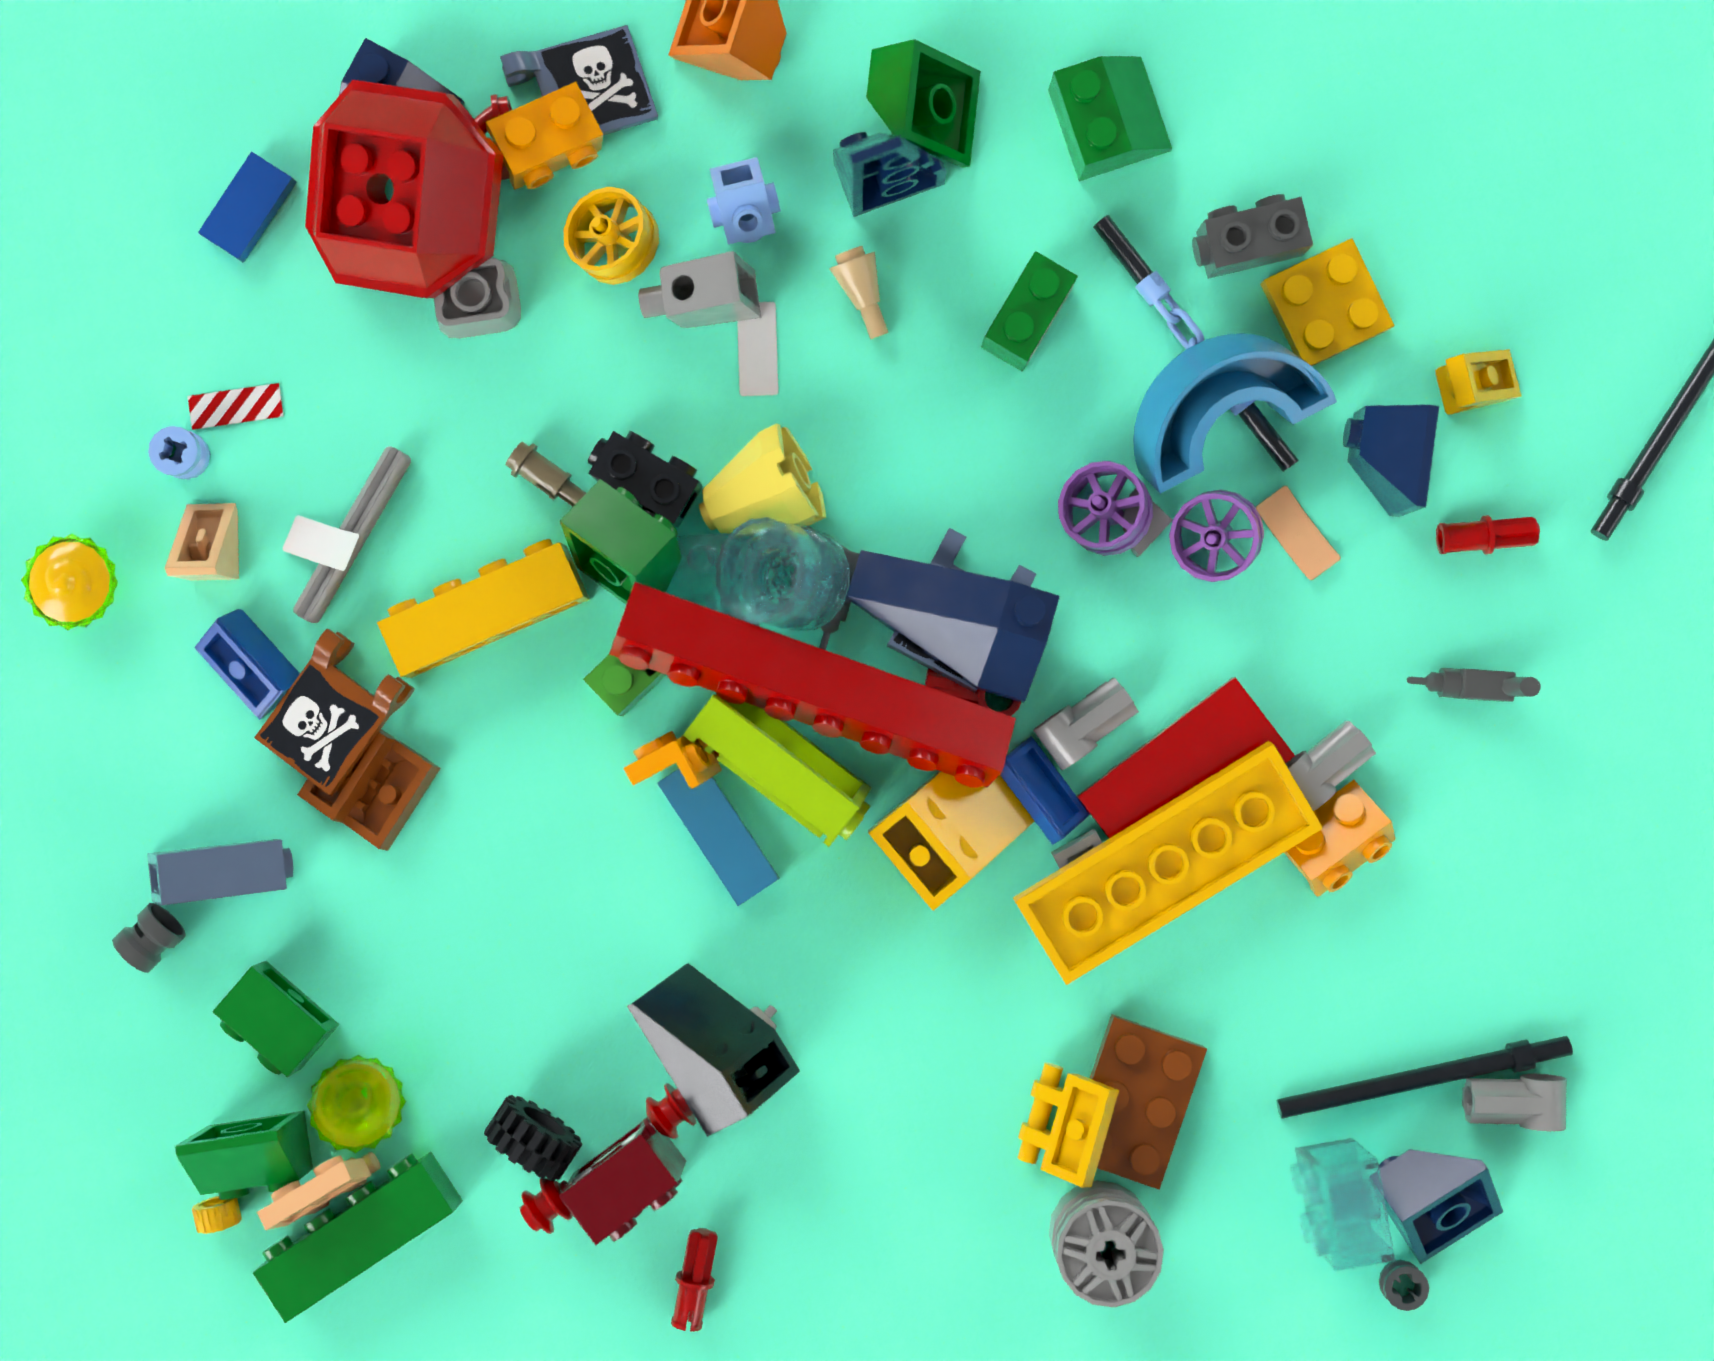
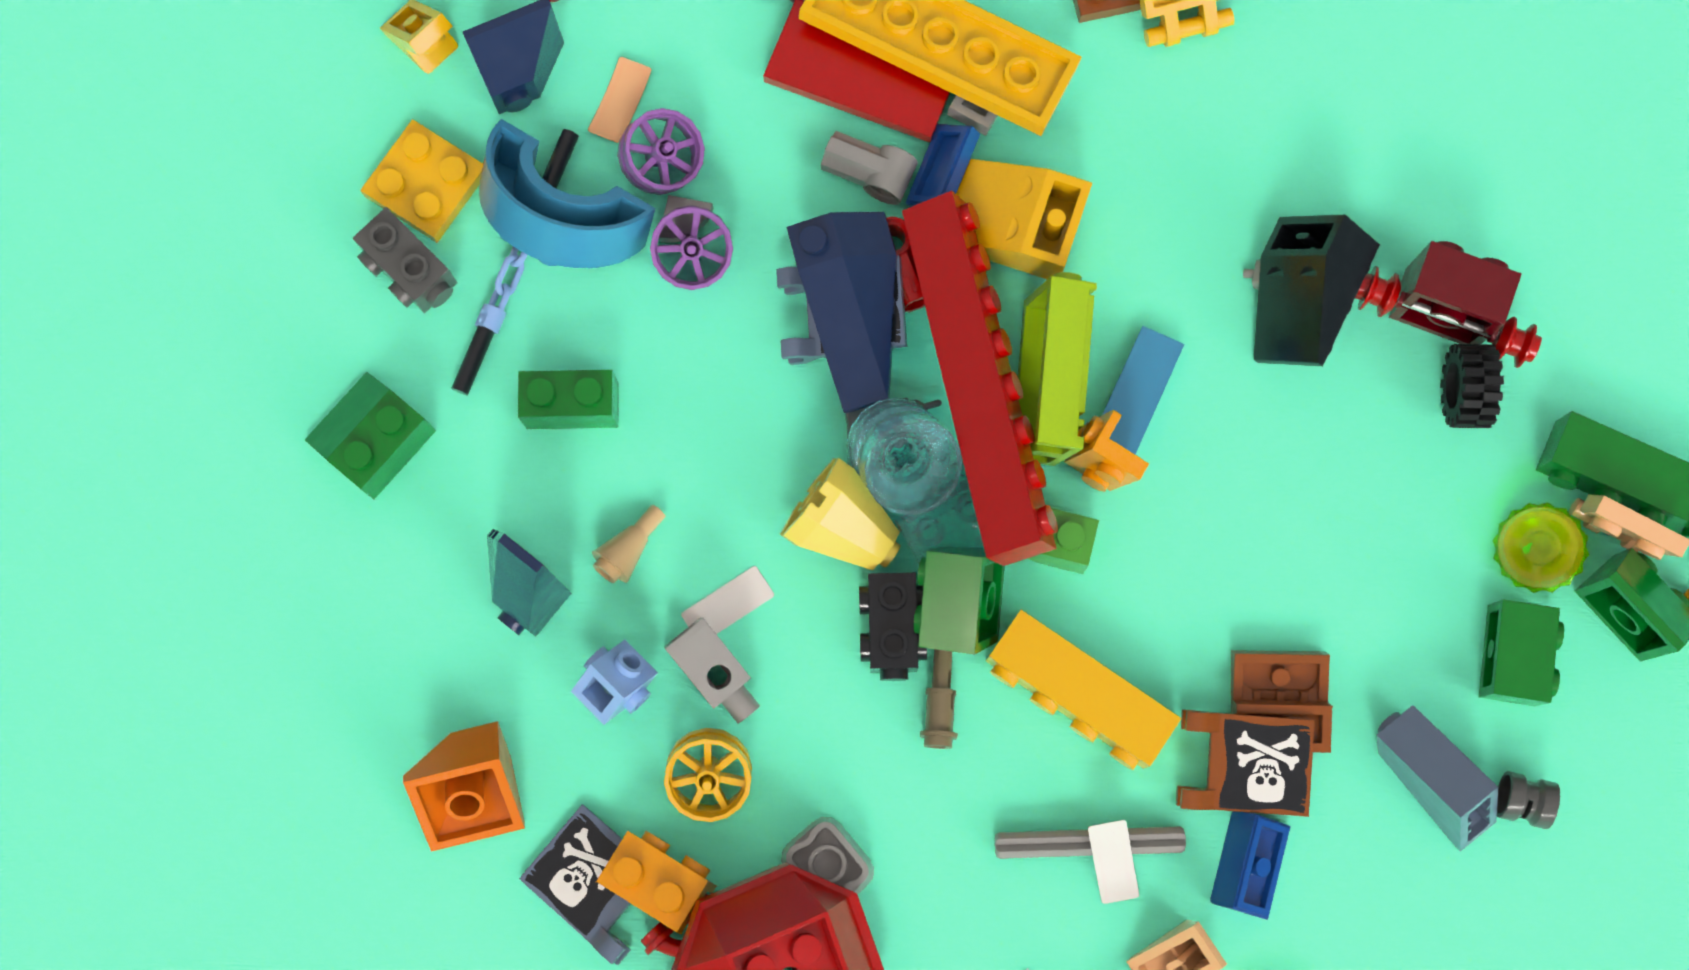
camera: 125 degrees left, 10 degrees down
red axle [671,1228,718,1332] -> none
green slope [866,39,981,168] -> none

